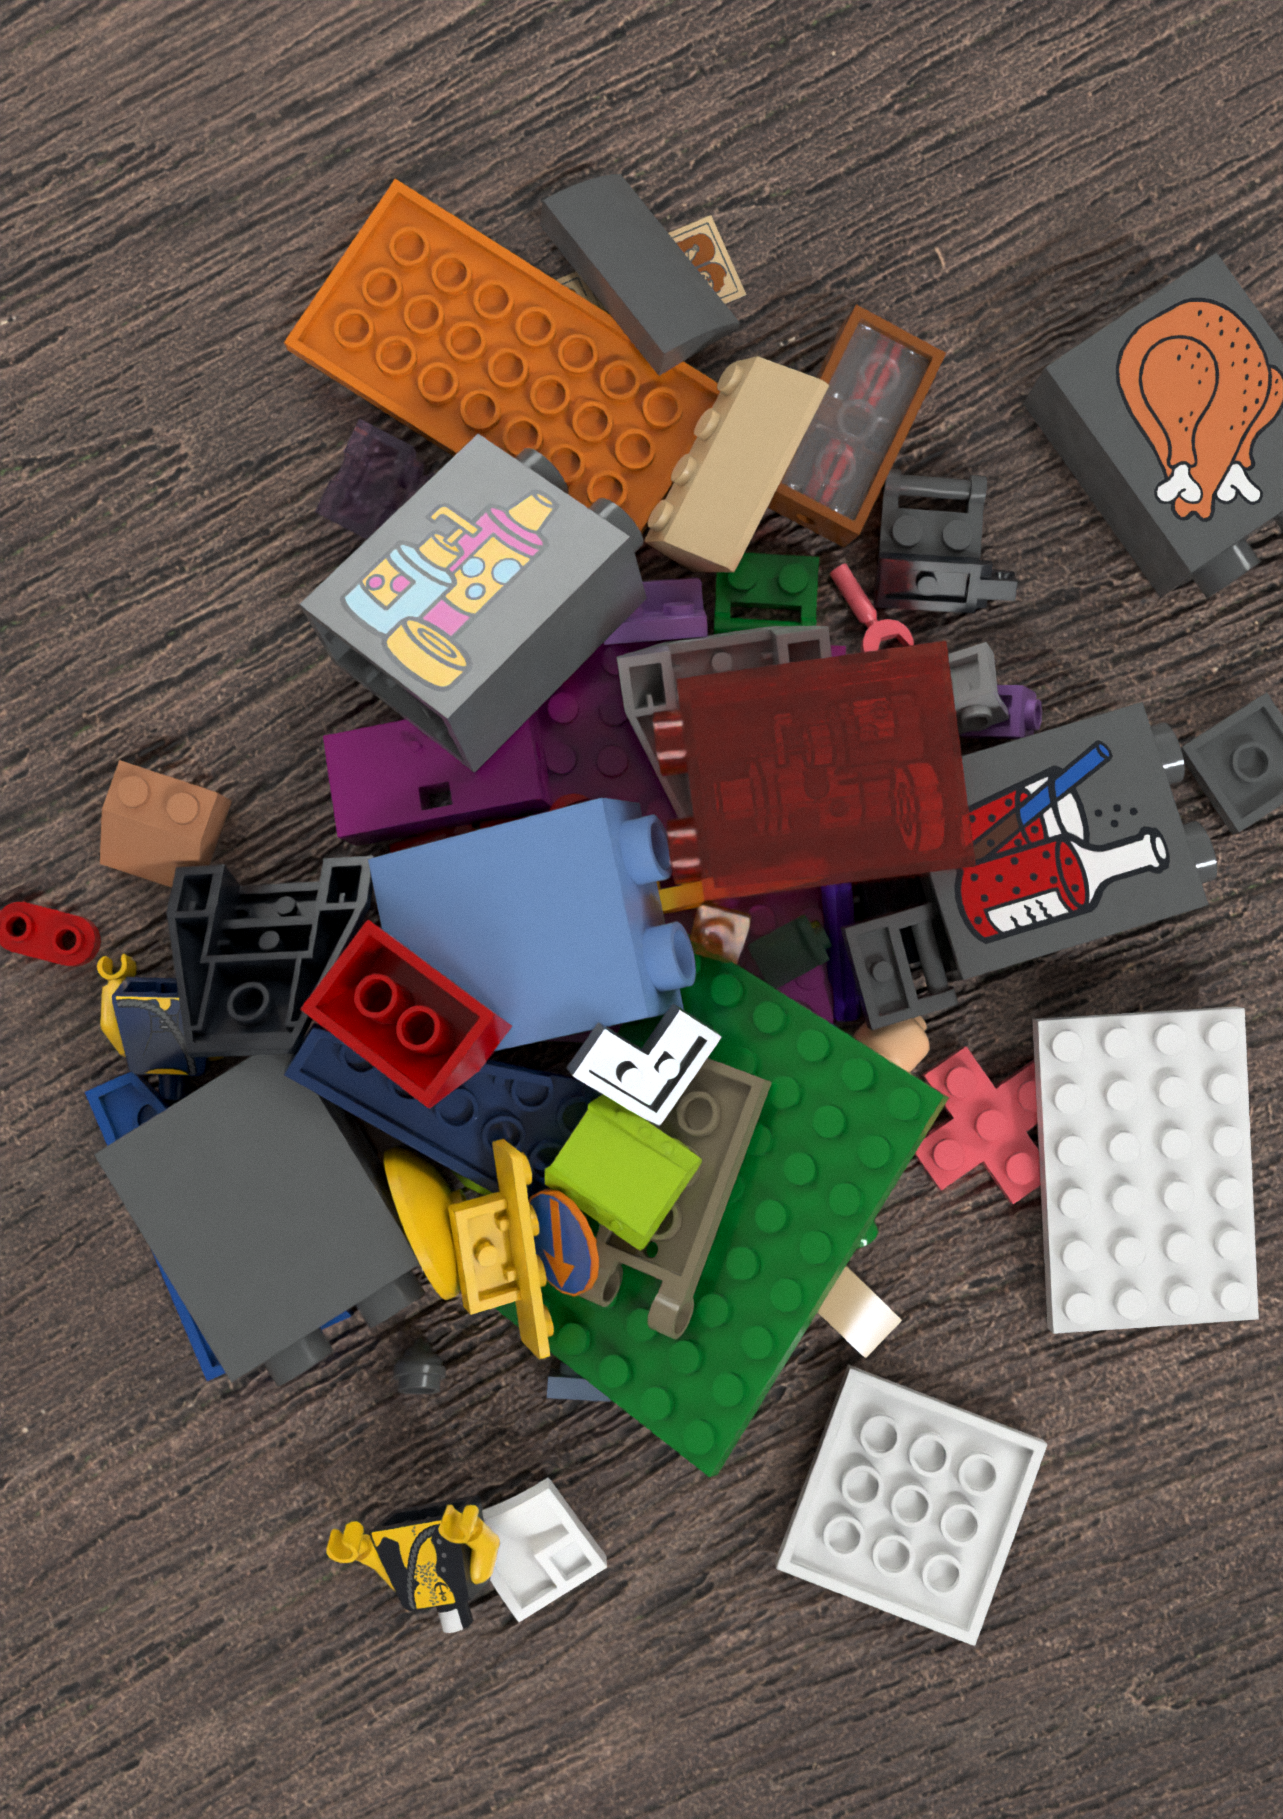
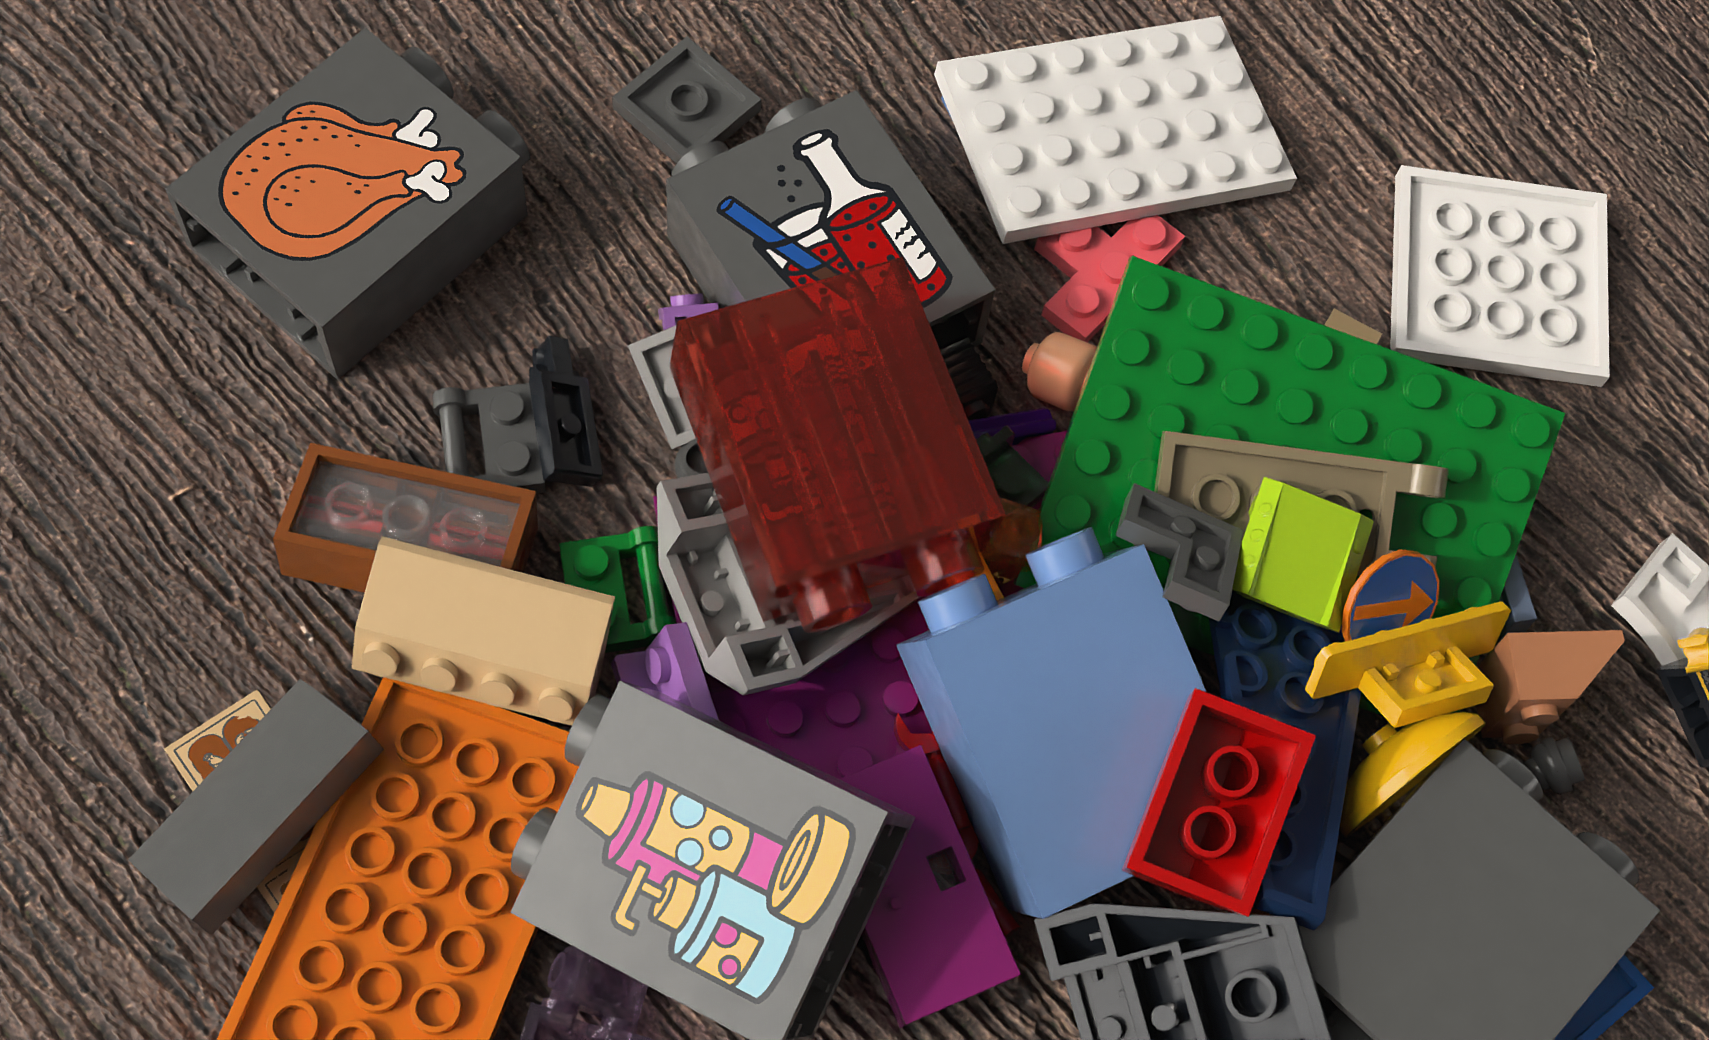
camera: 110 degrees left, 20 degrees down
coral piece [829,563,914,673] -> none
dark grey plate [840,901,958,1030] -> none
none -> nougat slope [1477,630,1625,744]

